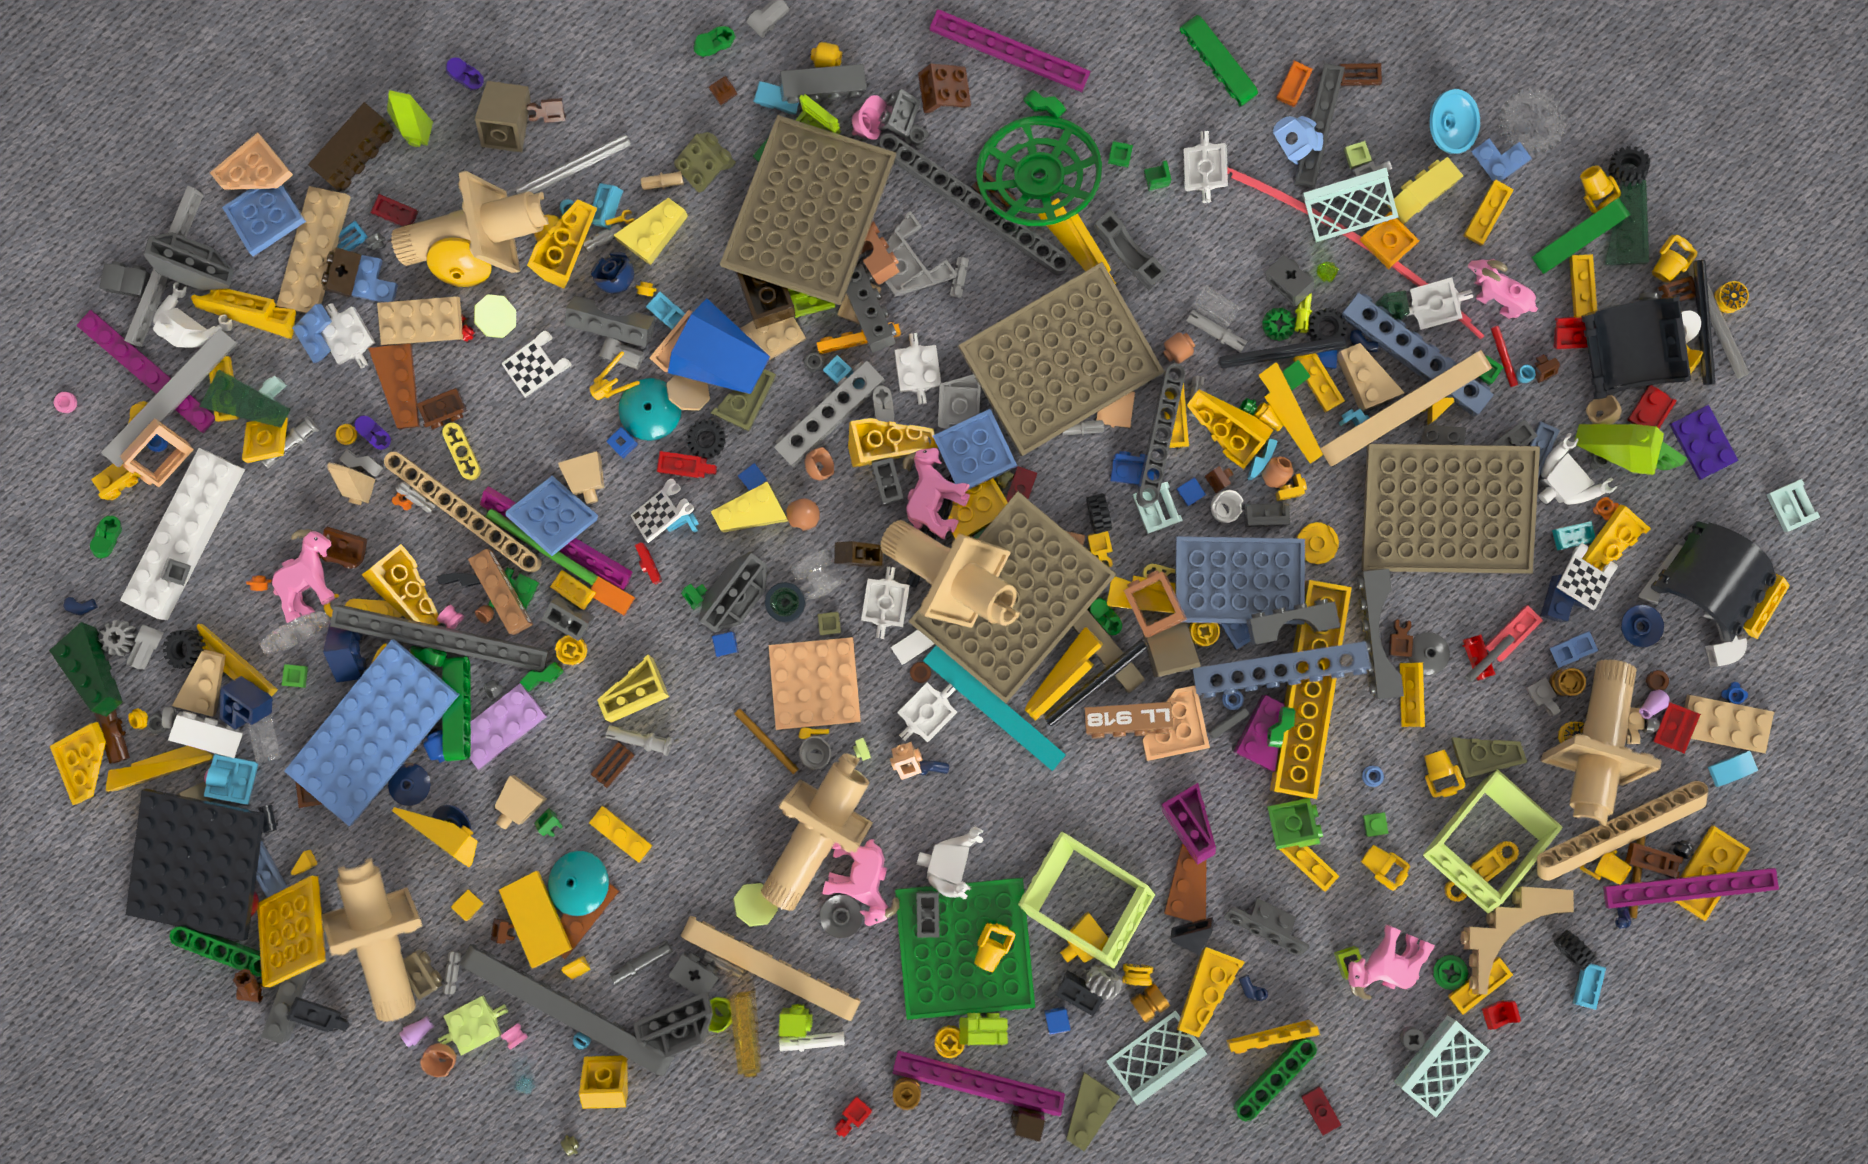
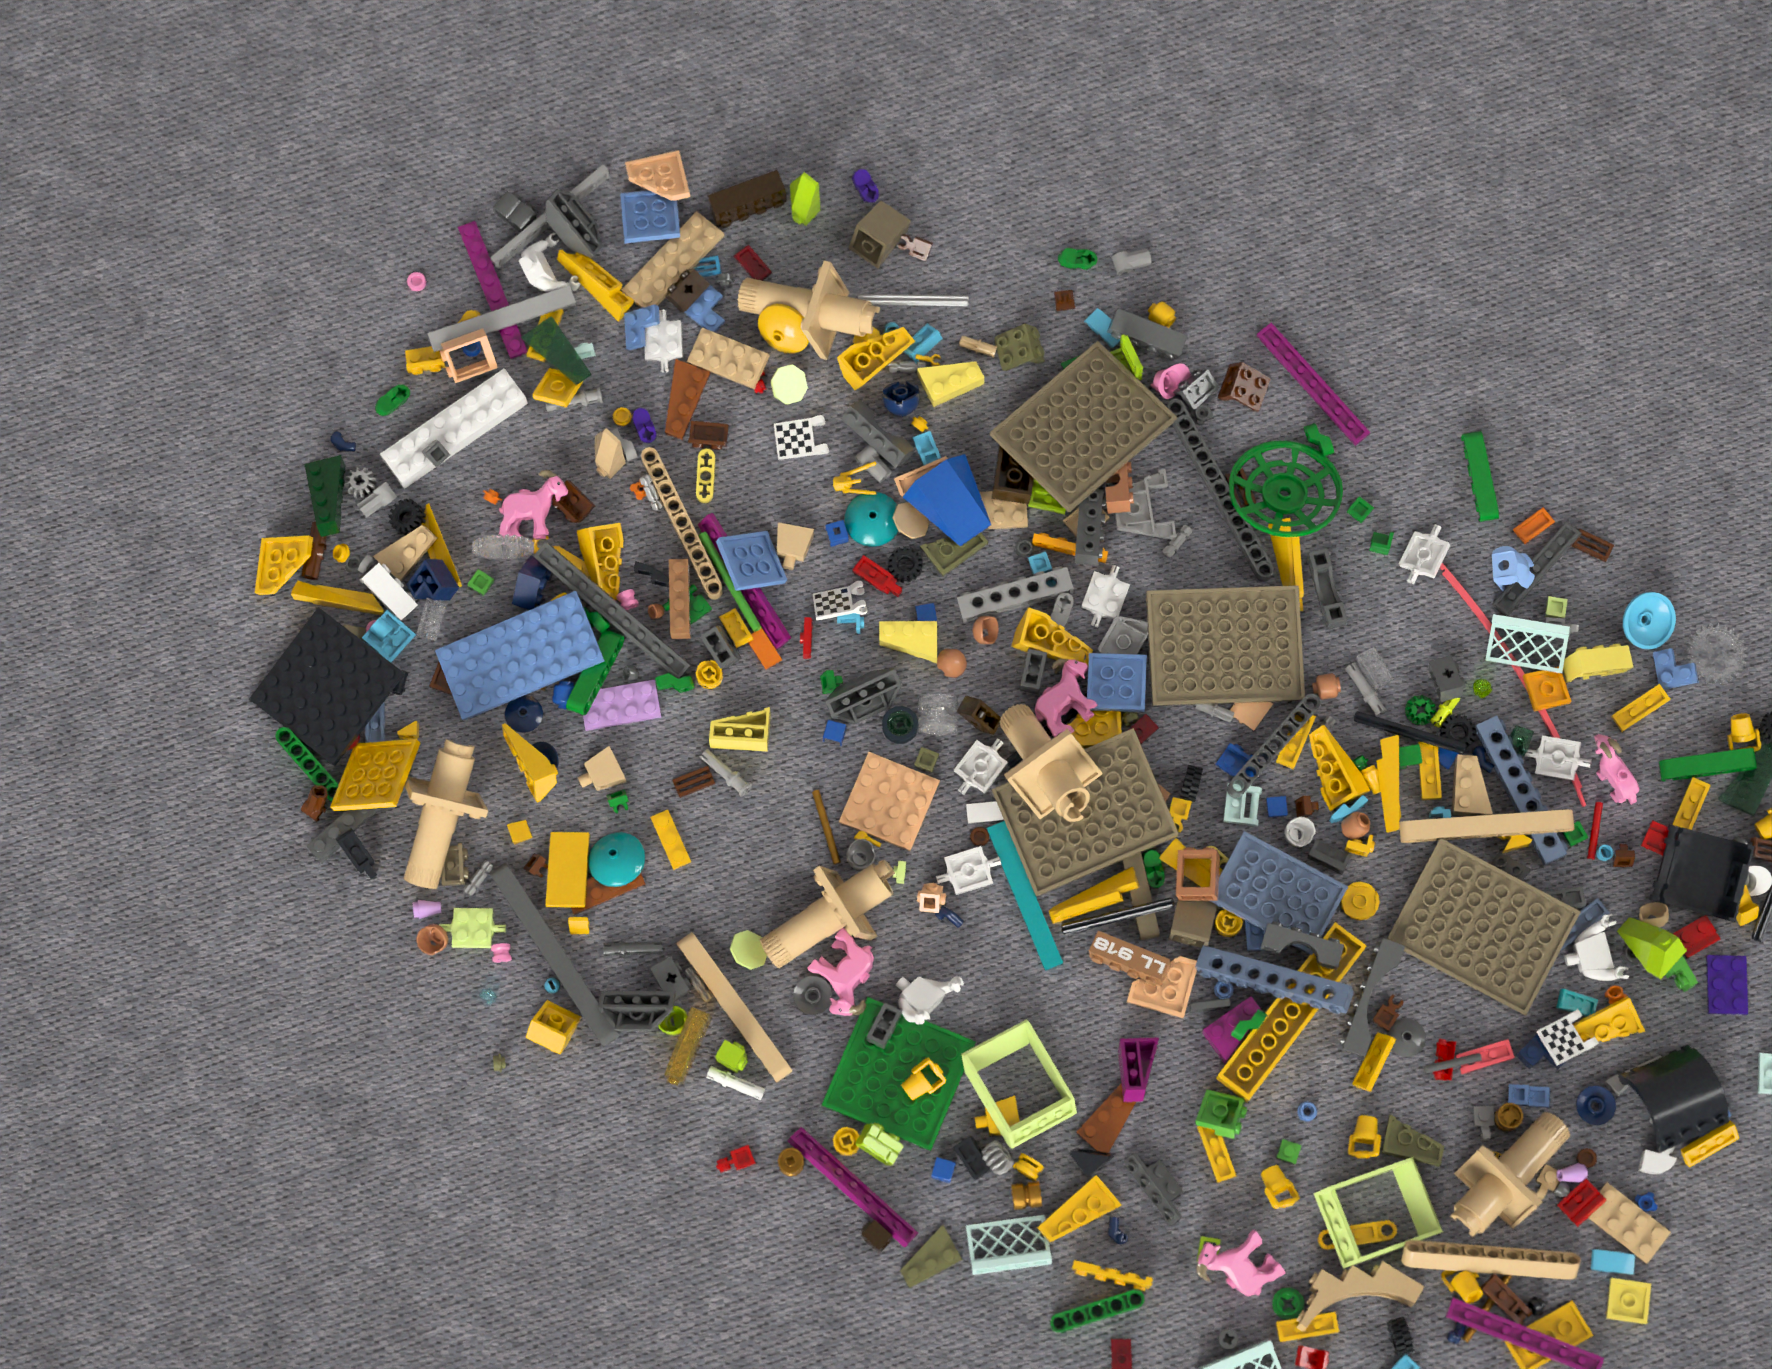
camera: 30 degrees right, 10 degrees down
none -> light yellow plate [1606,1278,1651,1324]

